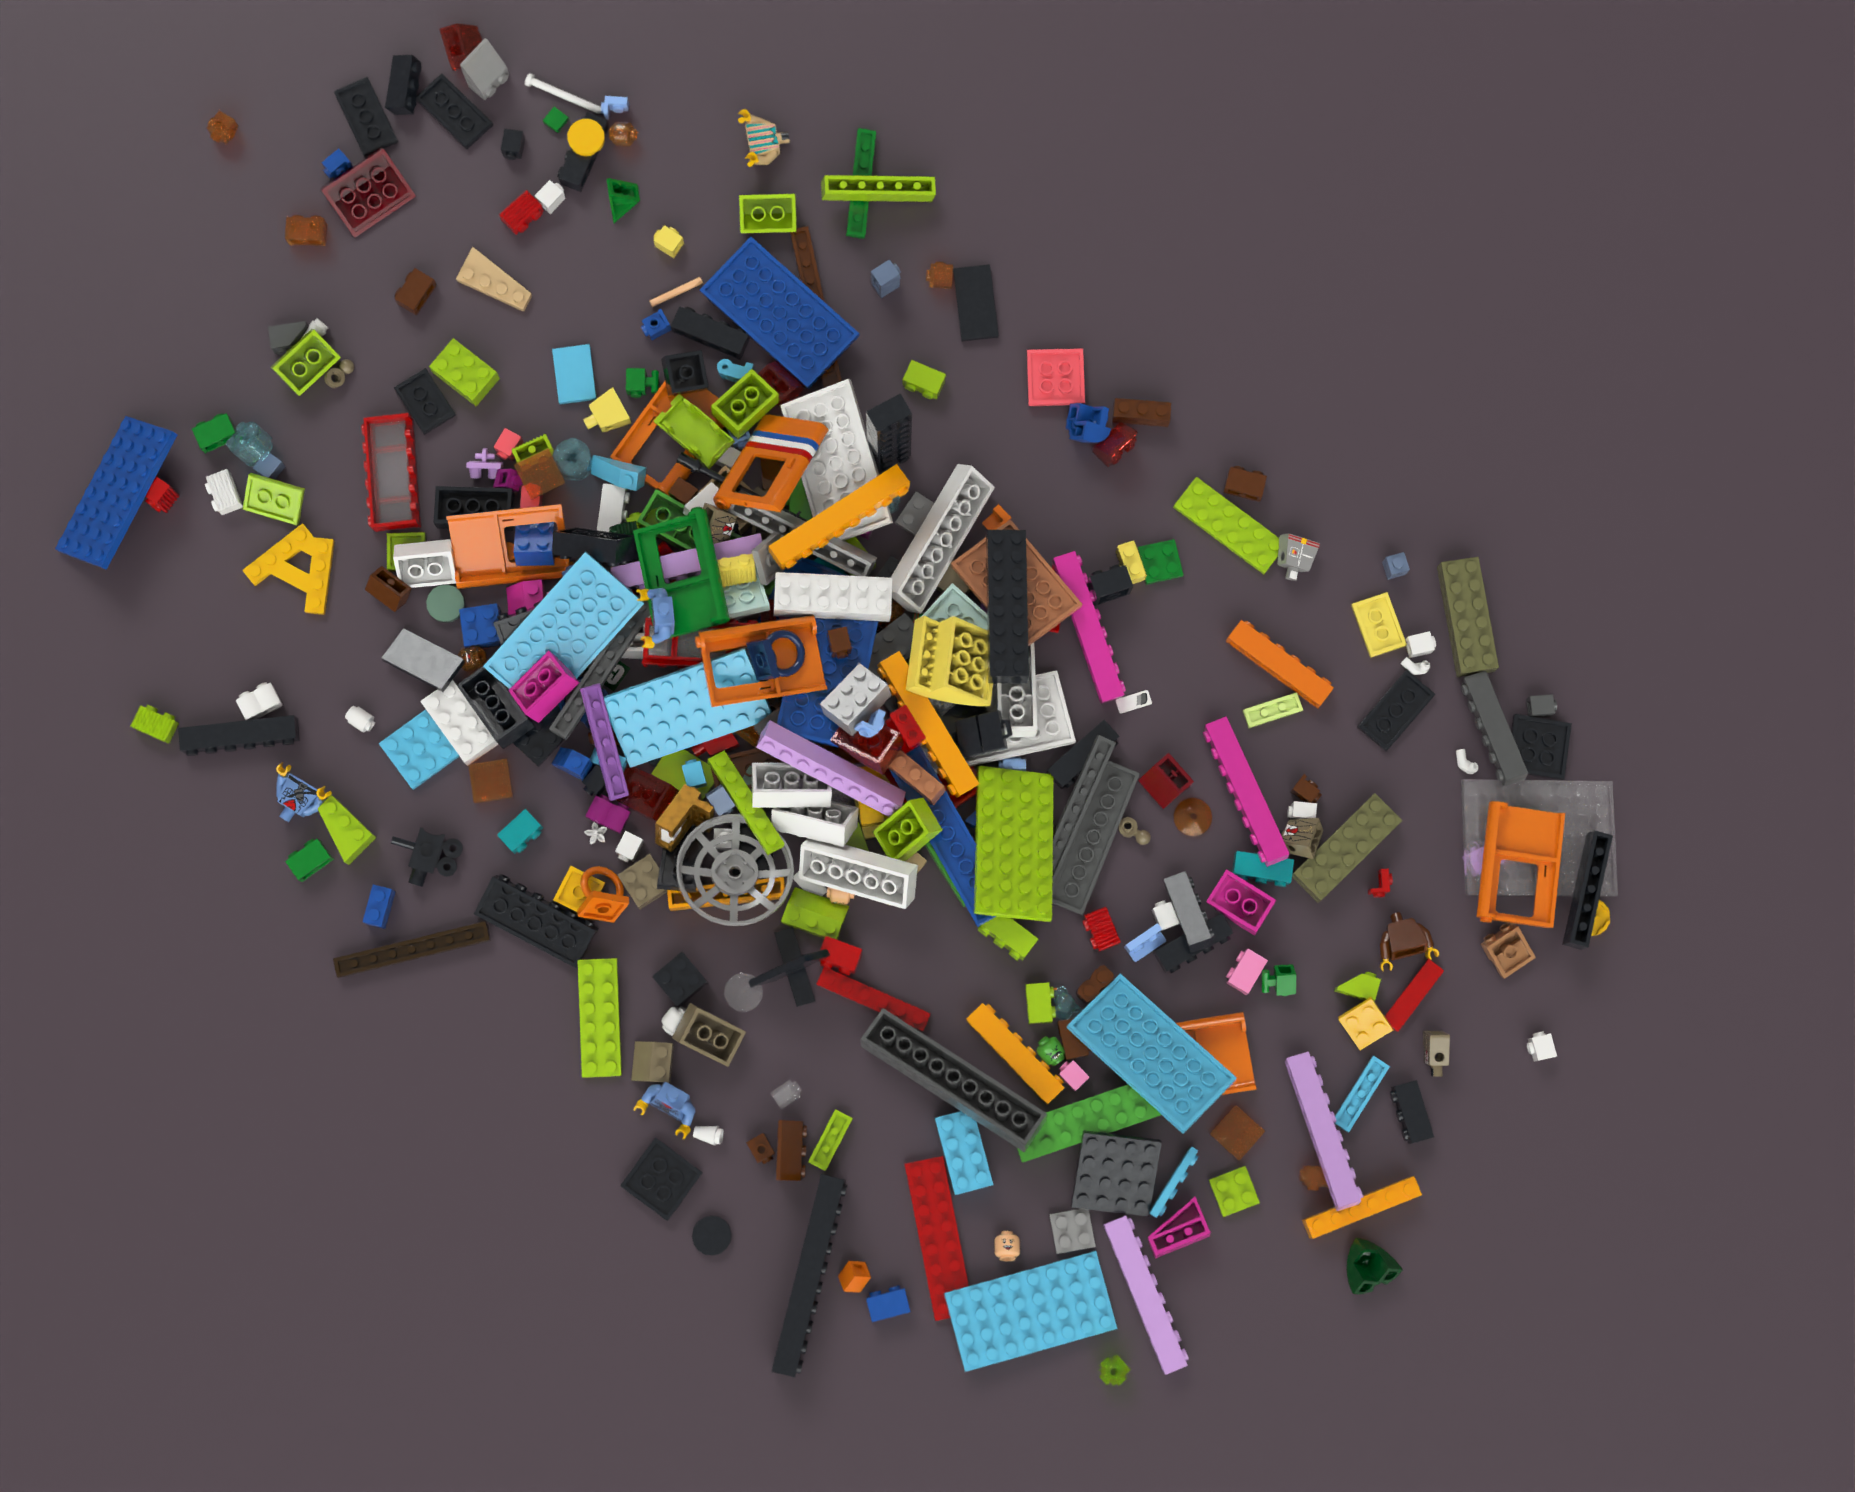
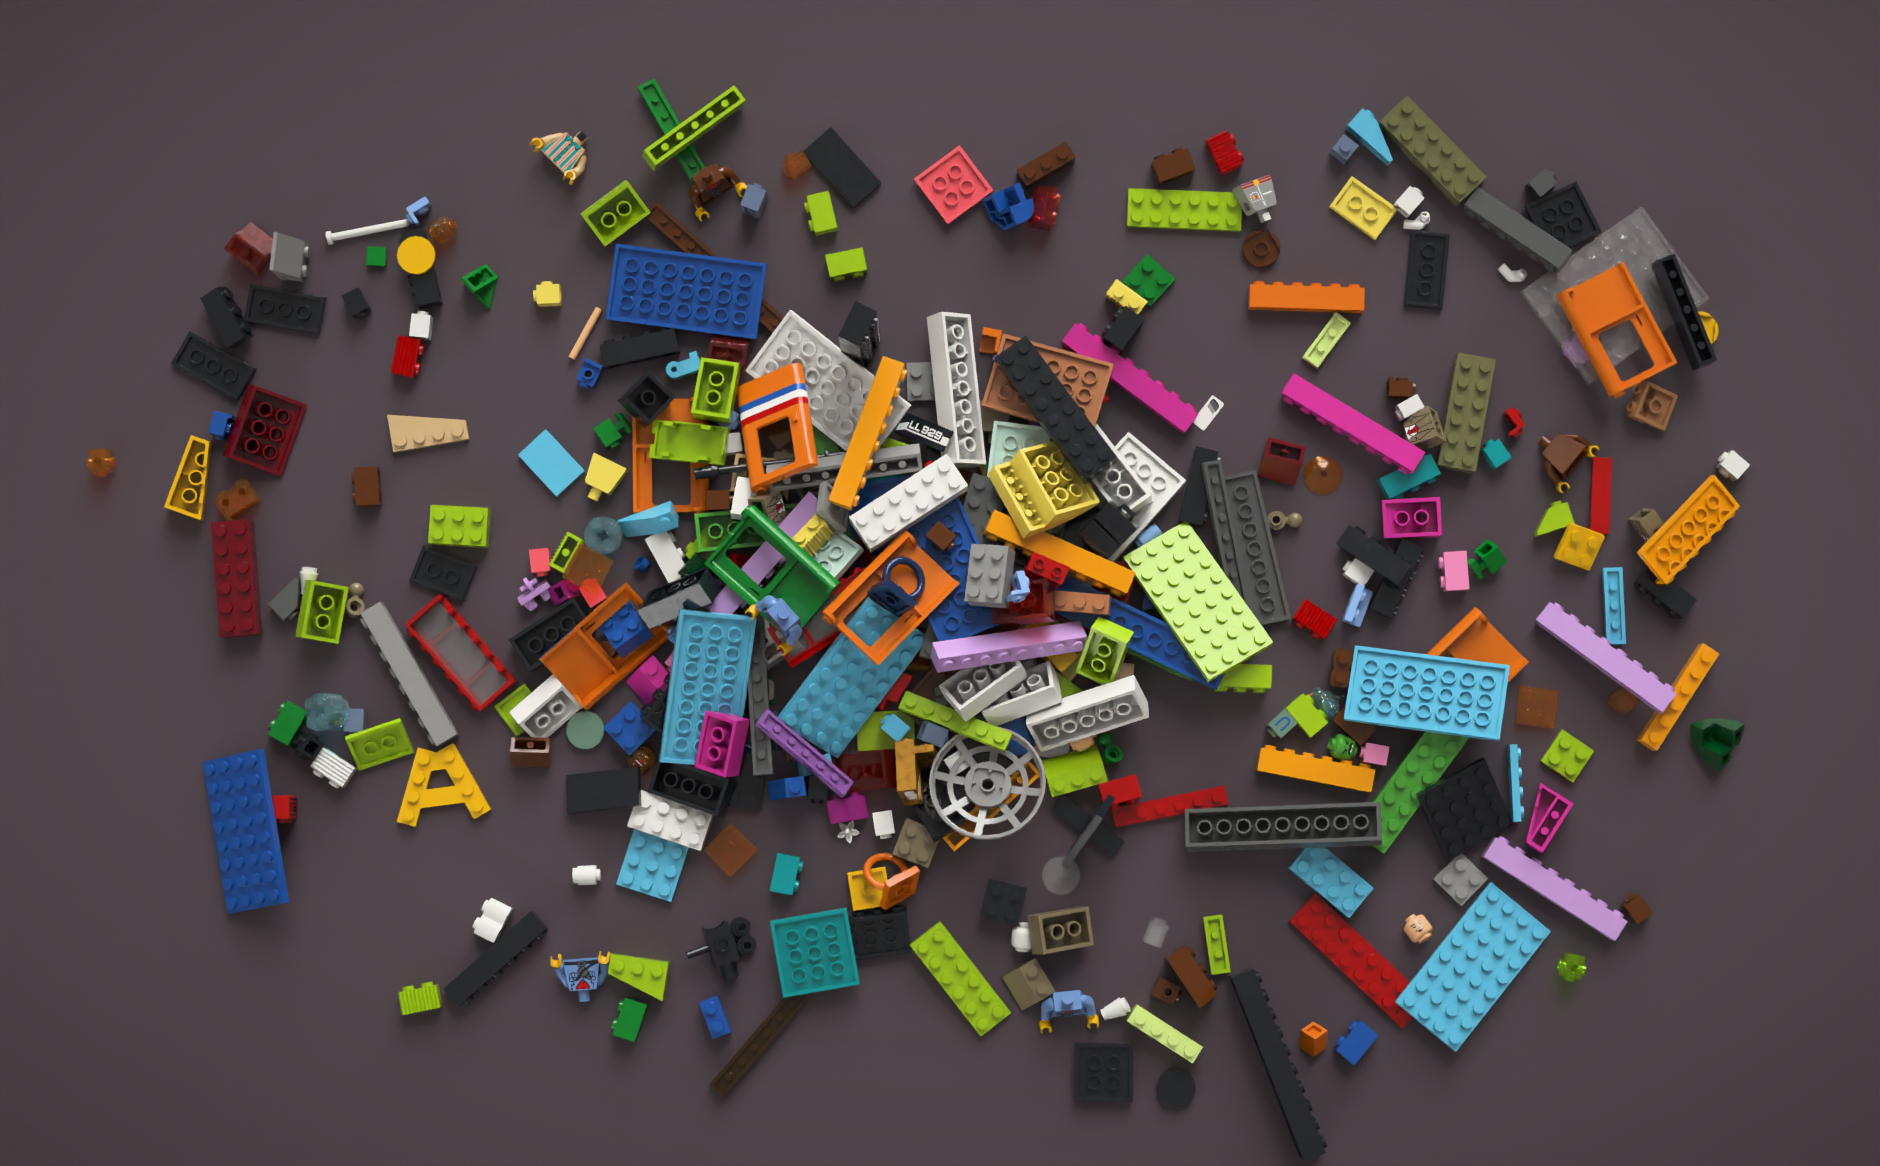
camera: 30 degrees left, 5 degrees up
none -> yellow wedge [164,435,211,521]
none -> dark red brick [211,519,263,639]
none -> black brick [291,731,324,761]
none -> light grey brick [360,602,459,747]
none -> blue hinge [634,556,651,573]
none -> reddish brown torso [688,164,747,222]
none -> teal plate [770,907,860,998]
none -> lime brick [804,191,838,236]
none -> black sticker [895,412,954,452]
none -> blue brick [1001,717,1036,756]
none -> green plate [1097,732,1123,765]
none -> yellowish green brick [1126,1004,1203,1063]
none -> red brick [1205,130,1244,177]
none -> reddish brown tile [1242,230,1280,268]
none -> sand green brick [1266,709,1298,739]
none -> medium azure slope [1345,108,1393,166]
none -> teal brick [1480,439,1512,470]
none -> reddish brown brick [1621,893,1654,925]
none -> light orange bracket [1637,475,1740,585]

